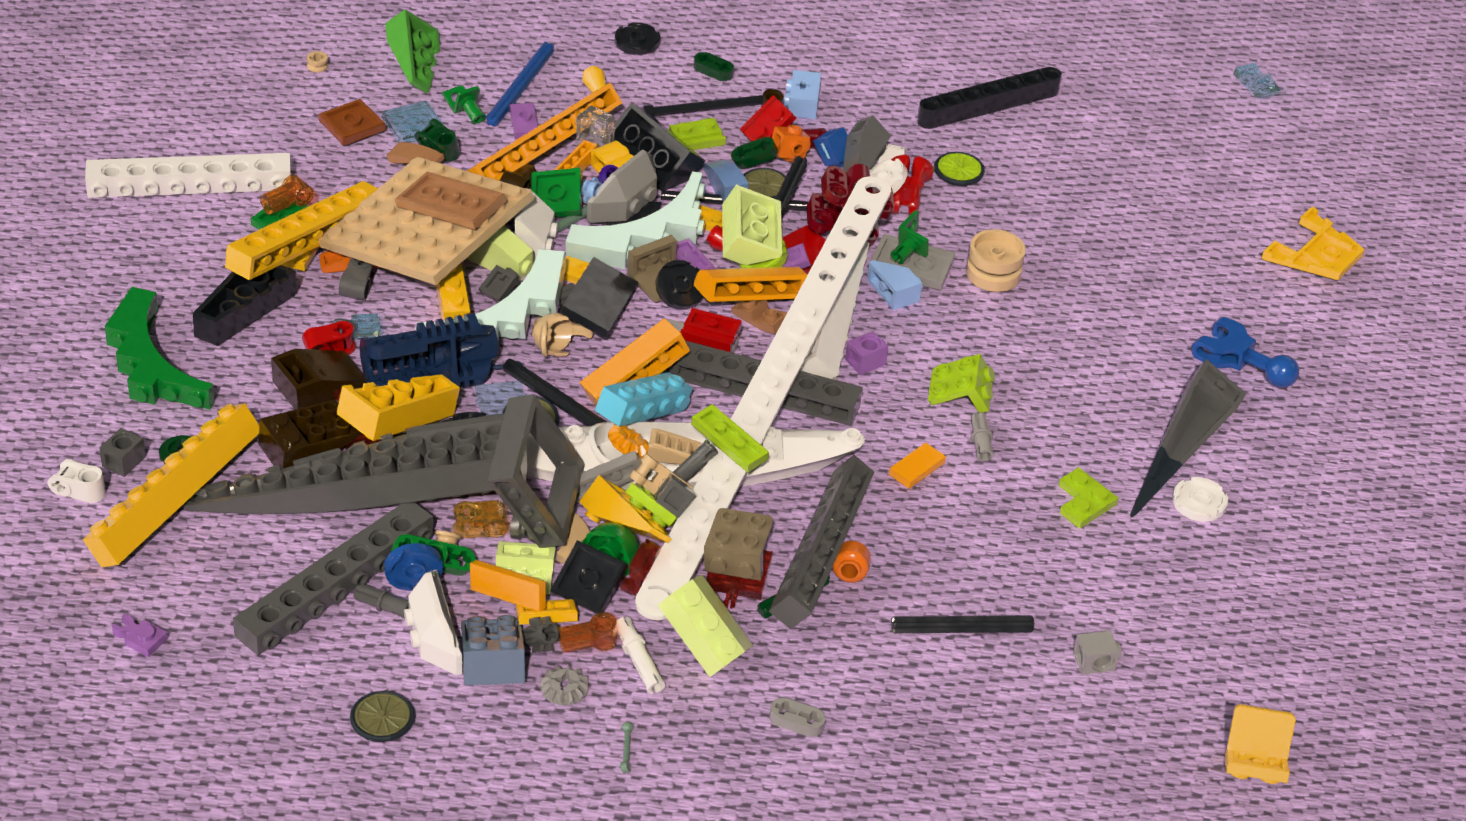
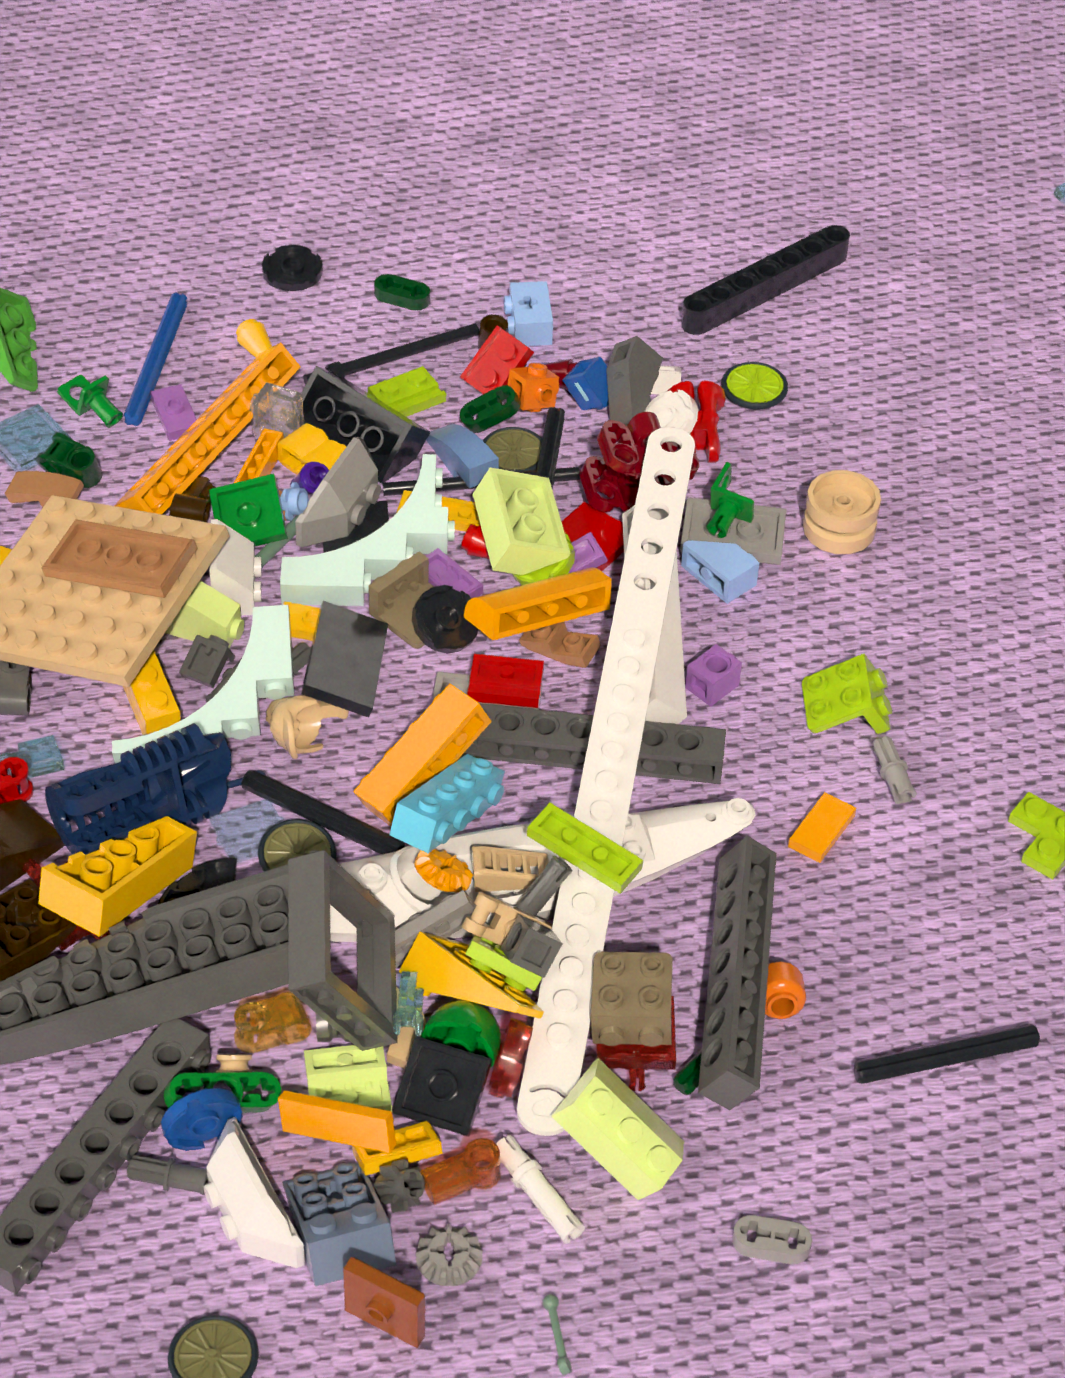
camera: 10 degrees left, 5 degrees up
none -> dark orange plate [343,1257,425,1349]
none -> clear light blue plate [393,971,424,1036]

